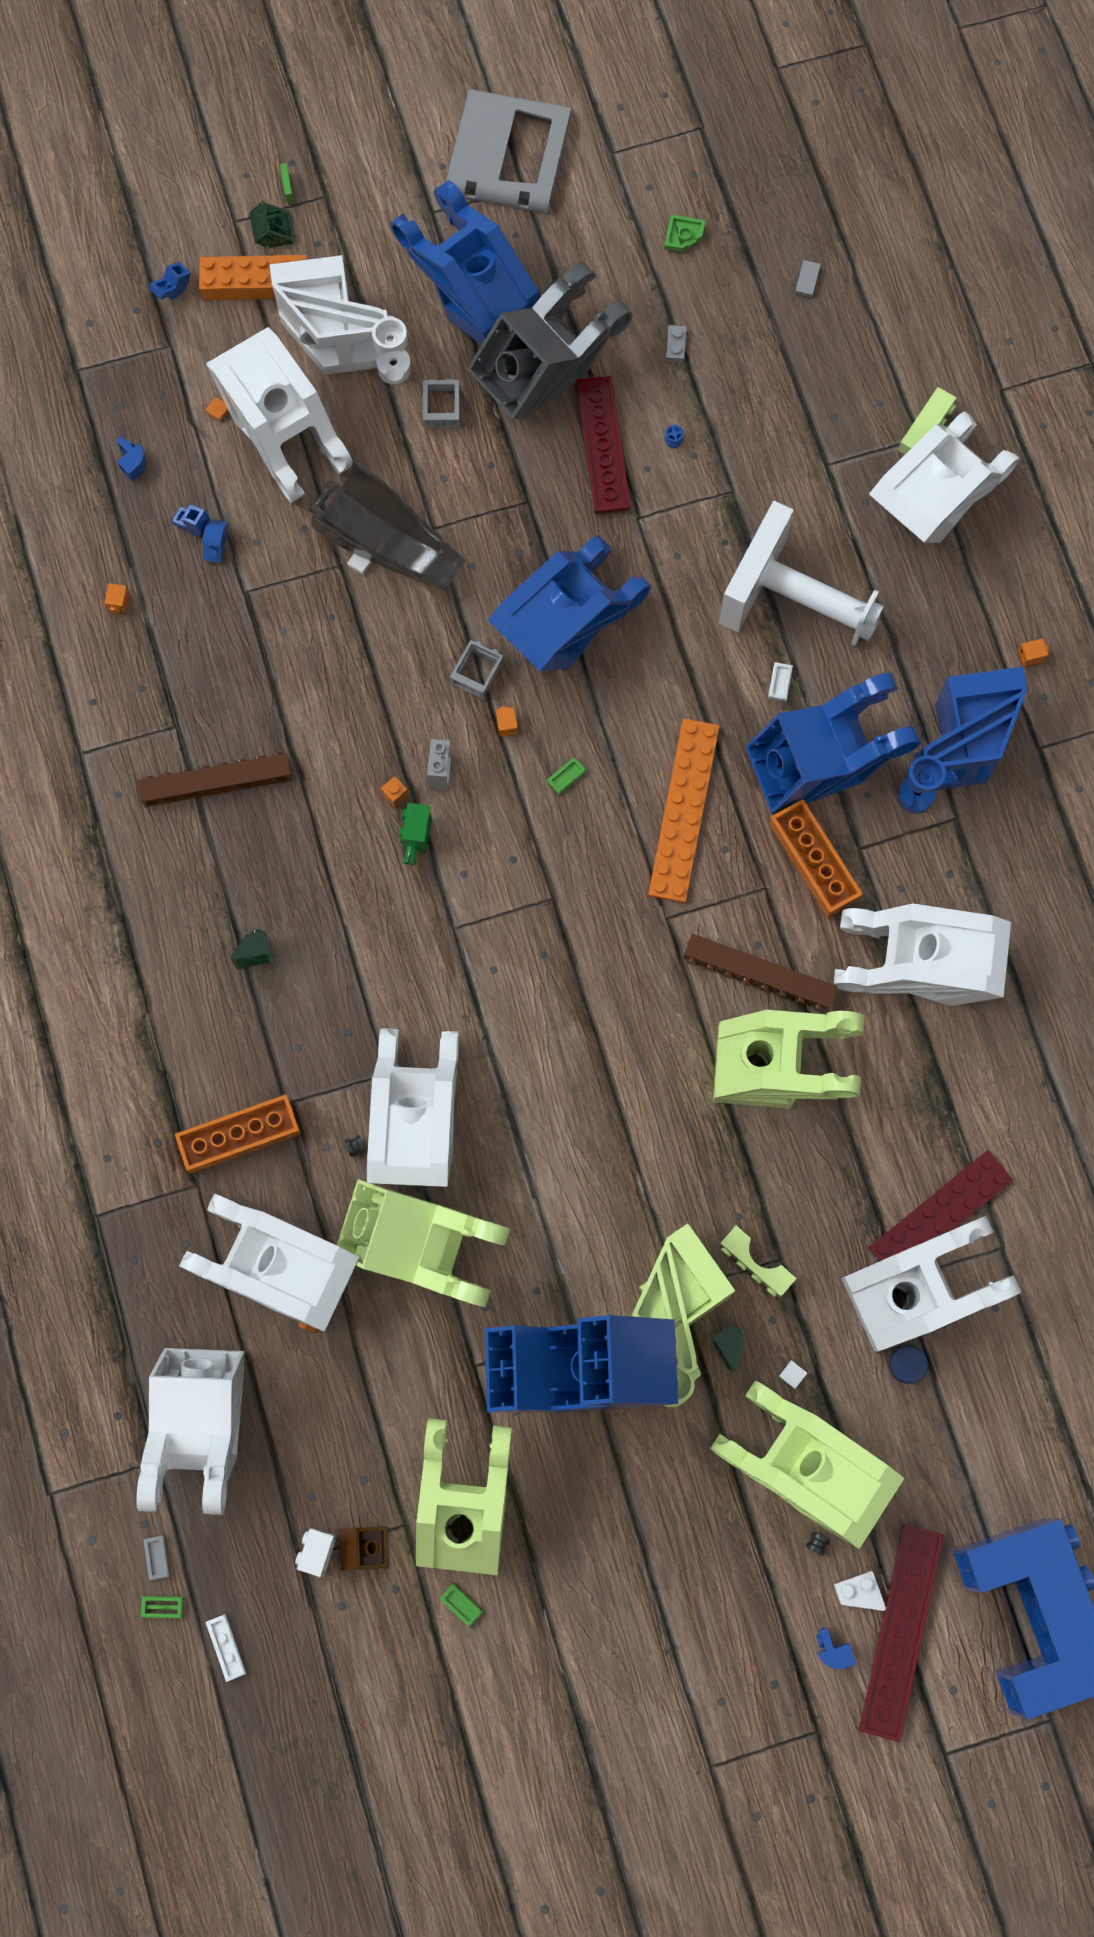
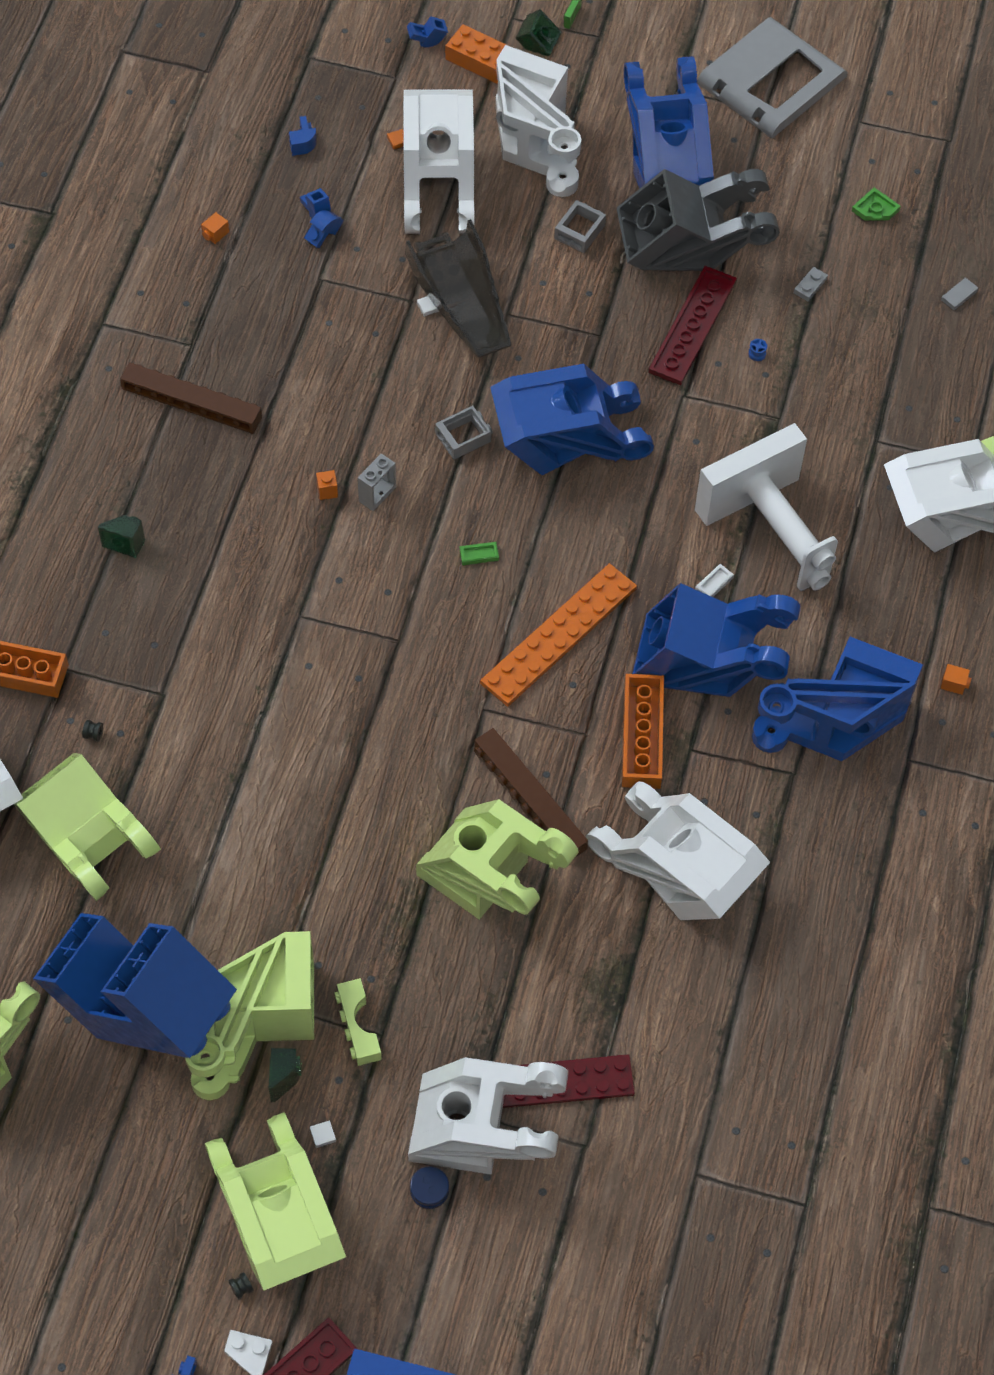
camera: 30 degrees right, 15 degrees down
white piece [367,1028,459,1187] -> none
green brick [399,803,432,866] -> none
orange brick [496,706,518,737] -> none

